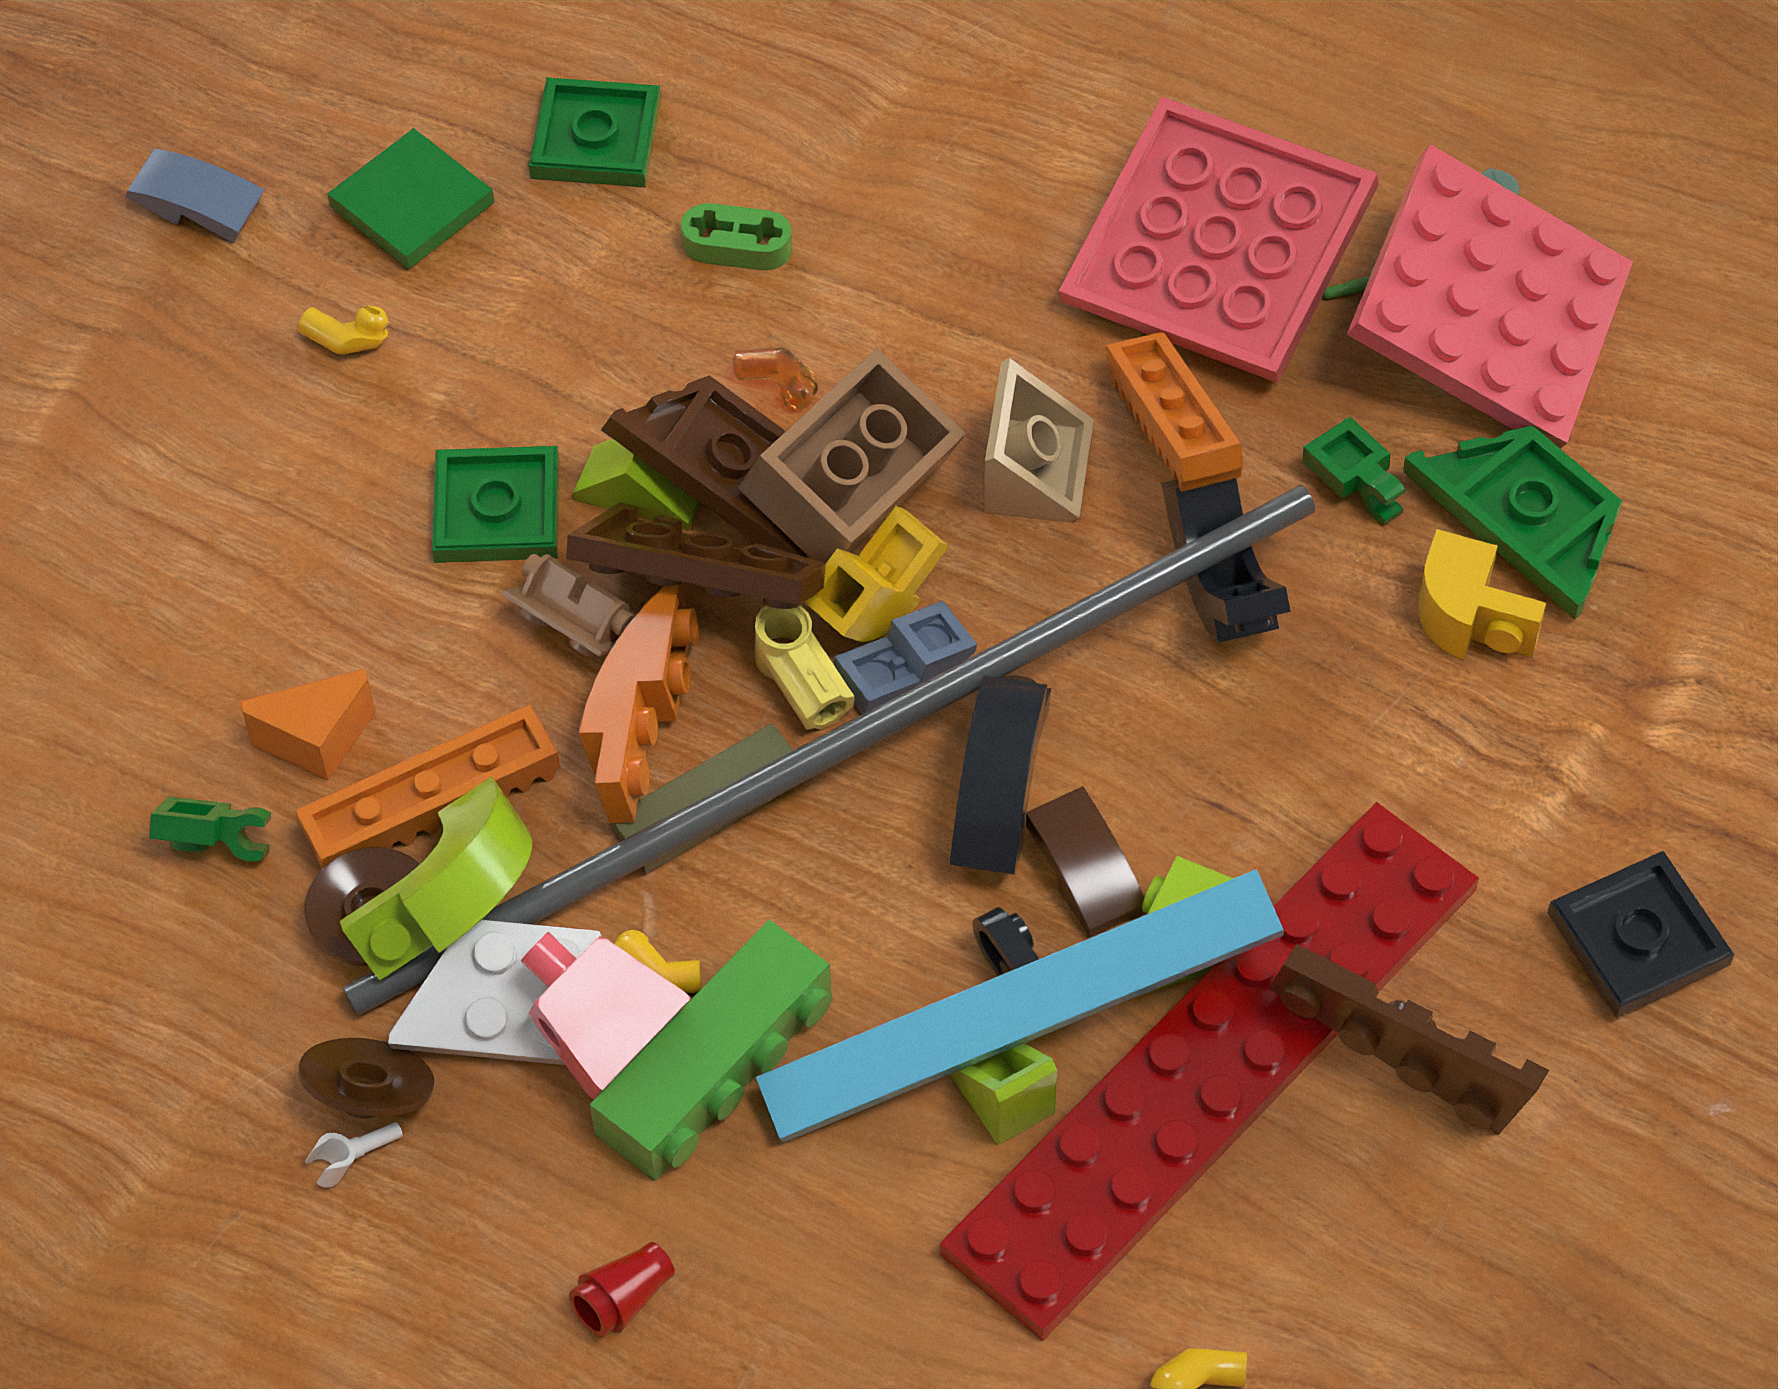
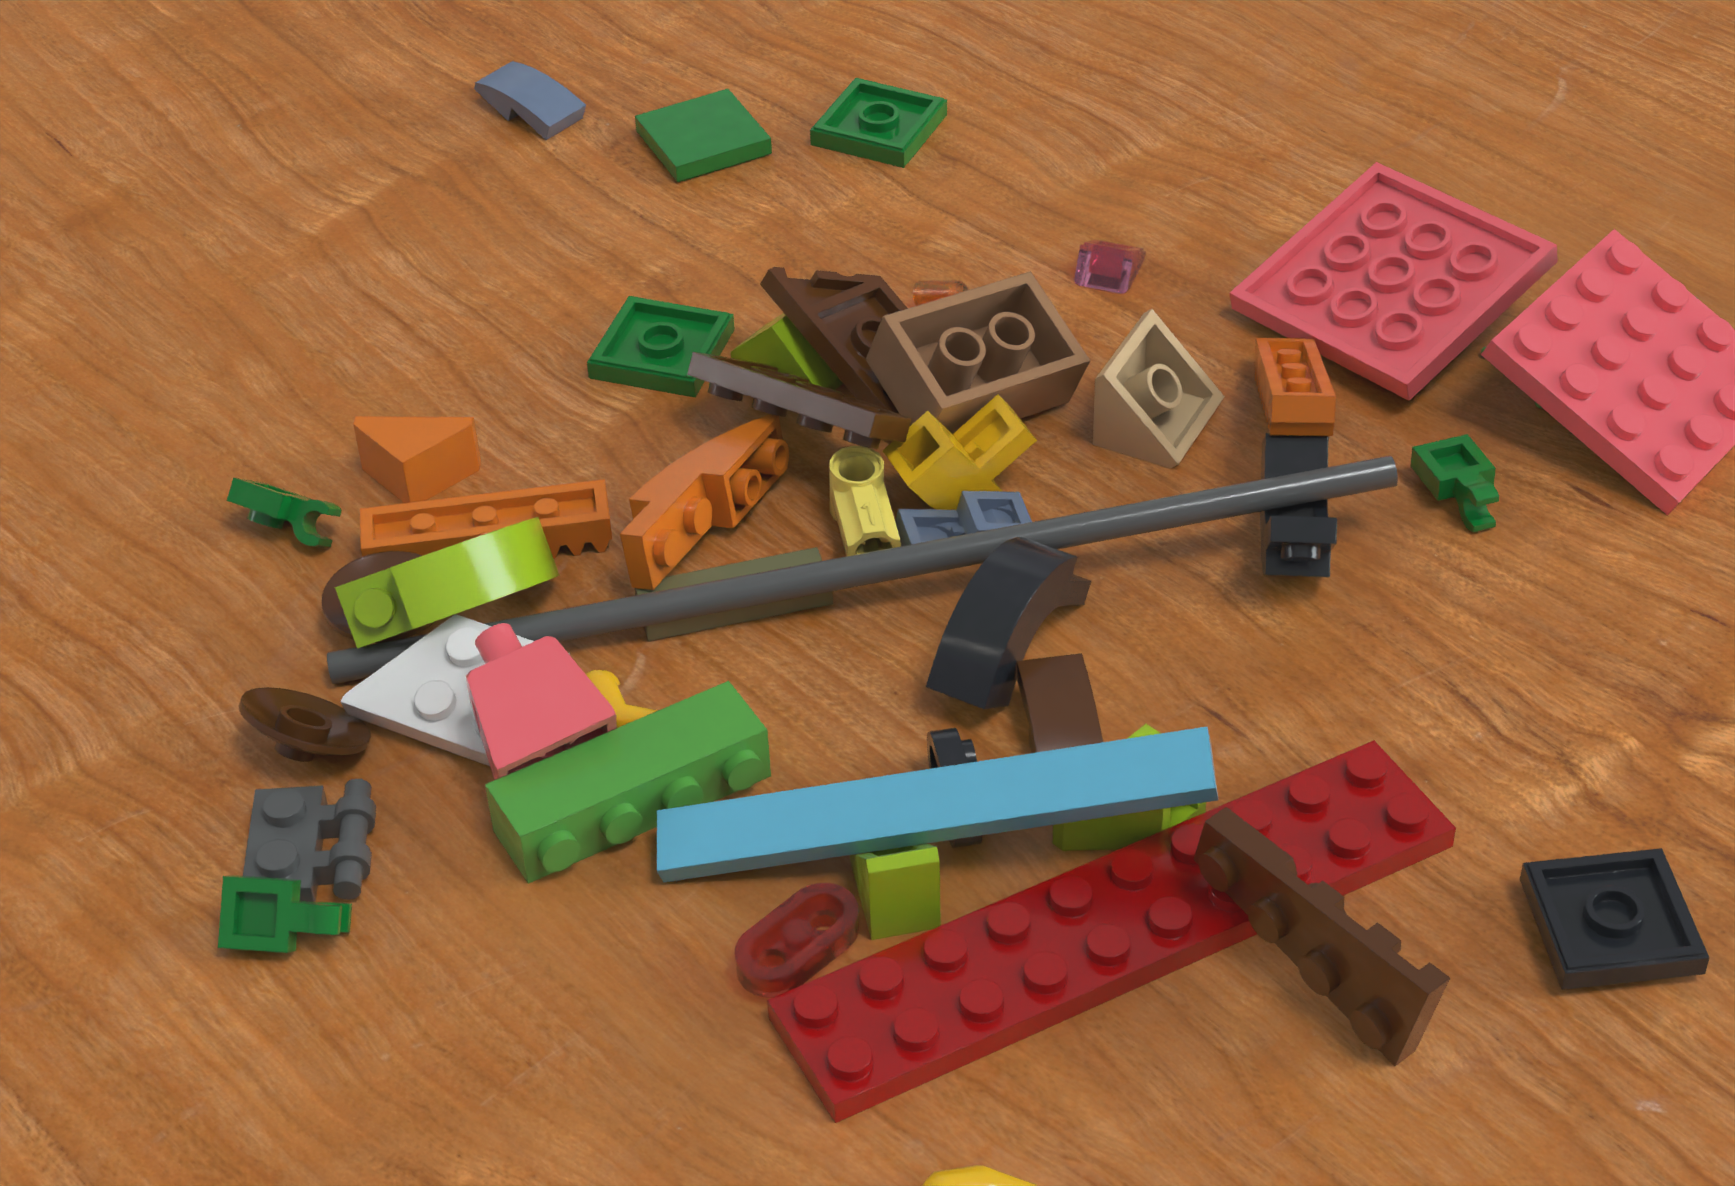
camera: 20 degrees right, 15 degrees down
yellow arm [298,305,389,355] -> none
white hand [305,1122,402,1188] -> none
medium nougat hinge [502,554,635,658] -> none
red cone [569,1242,675,1337] -> none
bright green beam [681,203,792,270] -> none
green wing [1403,425,1622,619] -> none
yellow brick [1418,529,1546,660] -> none
none -> green plate [218,875,352,953]
none -> dark grey plate [243,779,376,902]
none -> clear red plate [735,883,859,998]
none -> clear pink slope [1074,239,1146,294]

